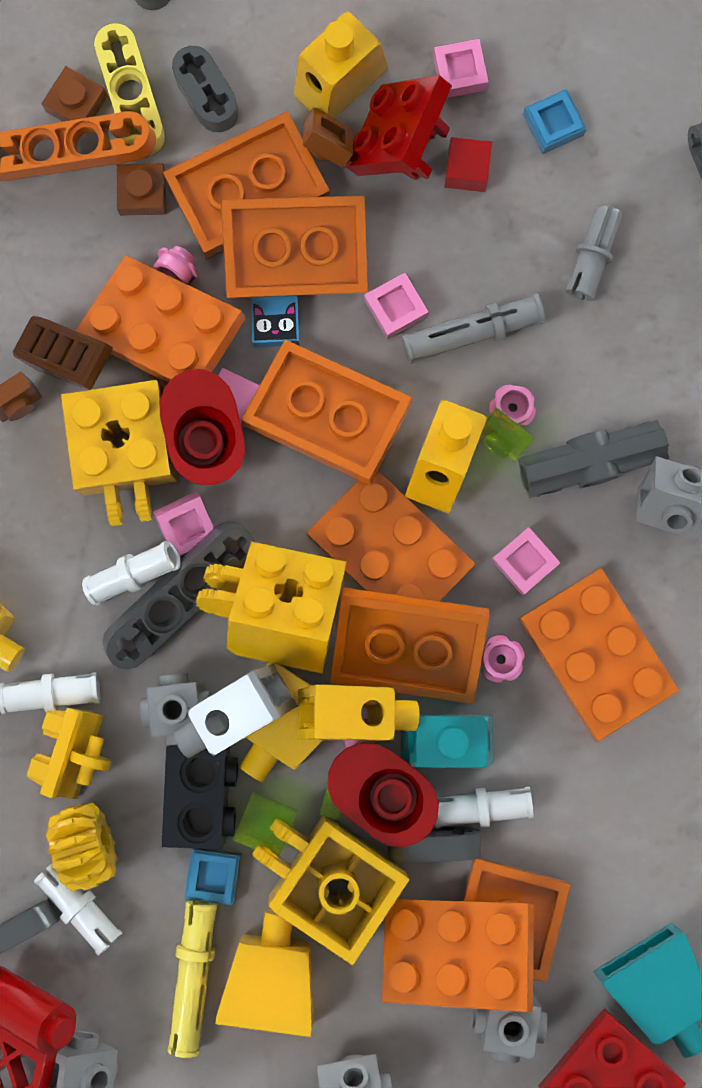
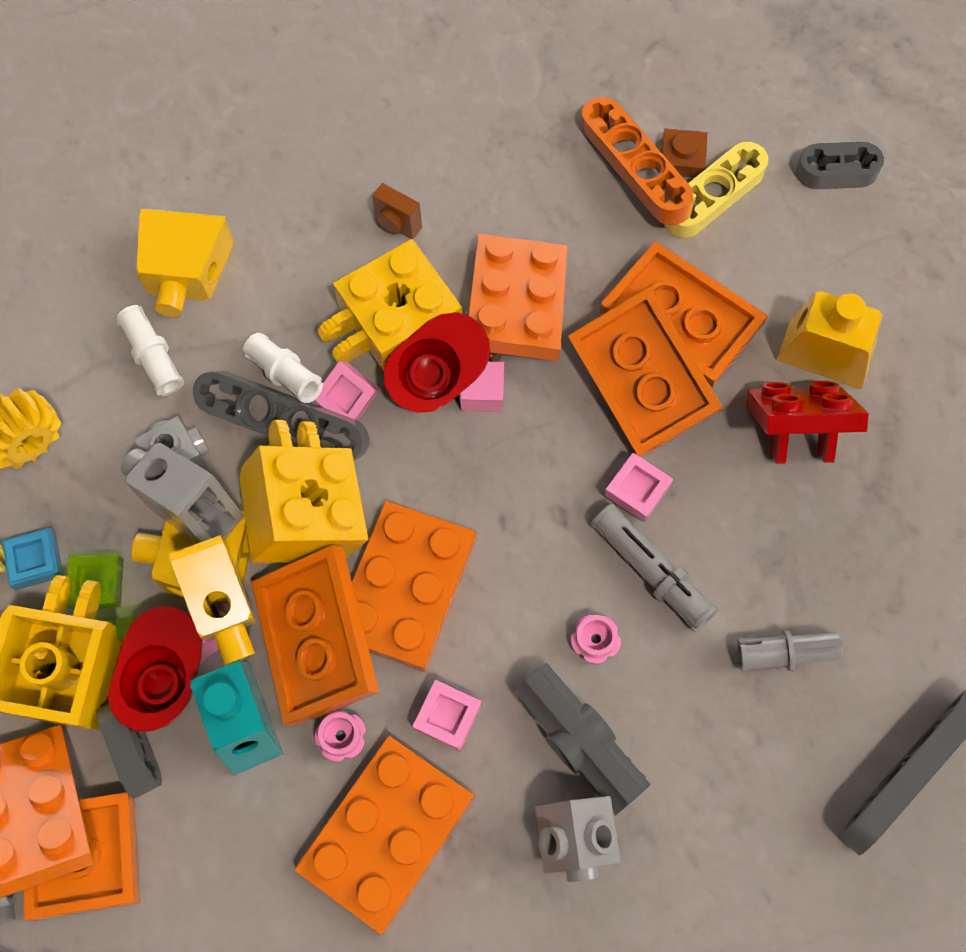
camera: 65 degrees right, 15 degrees down
reddish brown slope [13,316,113,390] -> none
yellow hips [27,708,112,799] -> none
dark orange plate [117,163,166,216] -> none
bright pink plate [153,246,198,284] -> none
black brick [161,744,238,849] -> none
dark grey beam [172,45,238,132] -> none
orange plate [241,340,412,485] -> none
tile [251,295,300,347] -> none
dark orange plate [303,107,353,168] -> none
yellow torso [405,400,487,514] -> none
bright pink plate [433,39,489,98] -> none
white pin [435,786,534,829] -> none
red piece [444,137,492,192] -> none
clear neon green plate [481,408,534,461] -> none
dark azure tile [523,89,586,154] -> none

